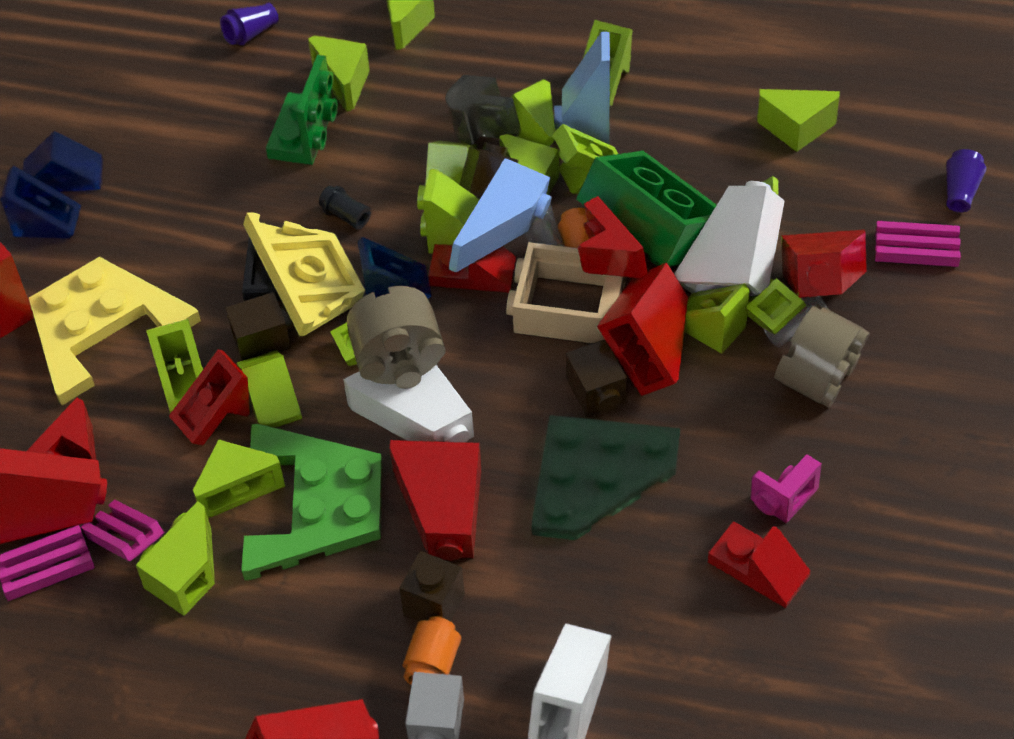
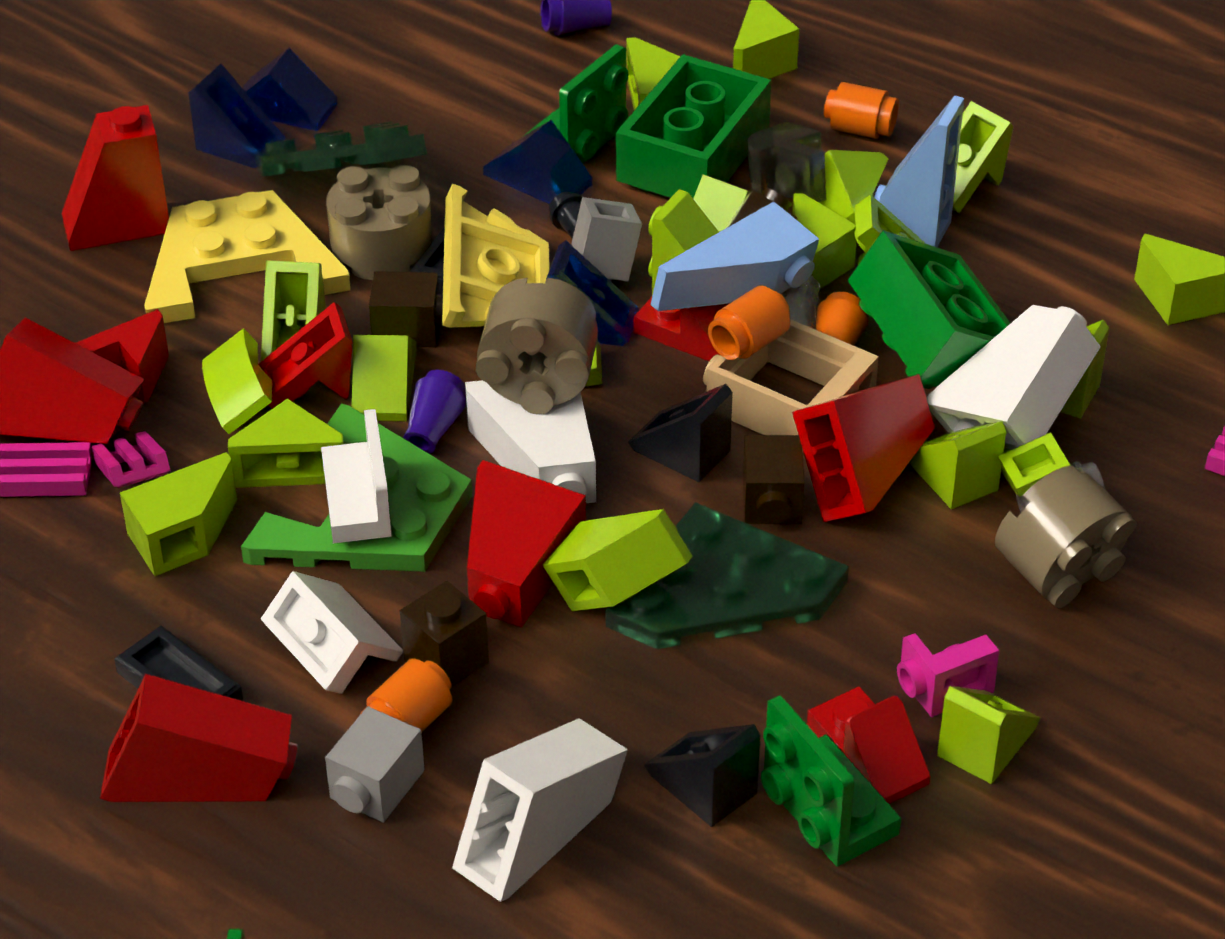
camera: 20 degrees right, 10 degrees down
red slope [578,196,648,278] -> none
red slope [781,230,867,298] -> none
none -> black tile [114,626,243,701]
none -> lime slope [202,328,272,434]
none -> clear green plate [255,121,427,176]
none -> white panel [261,571,403,694]
none -> white panel [321,409,392,544]
none -> dark tan brick [326,165,433,280]
none -> dark purple cone [403,370,467,454]
none -> clear blue slope [483,120,592,204]
none -> lime slope [542,509,693,611]
none -> light grey brick [569,197,642,284]
none -> green brick [616,54,771,198]
none -> black slope [628,384,733,482]
none -> black slope [644,724,761,827]
none -> orange brick [708,285,790,360]
none -> green bracket [761,695,901,867]
none -> orange brick [824,82,899,139]
none -> lime slope [937,686,1041,784]

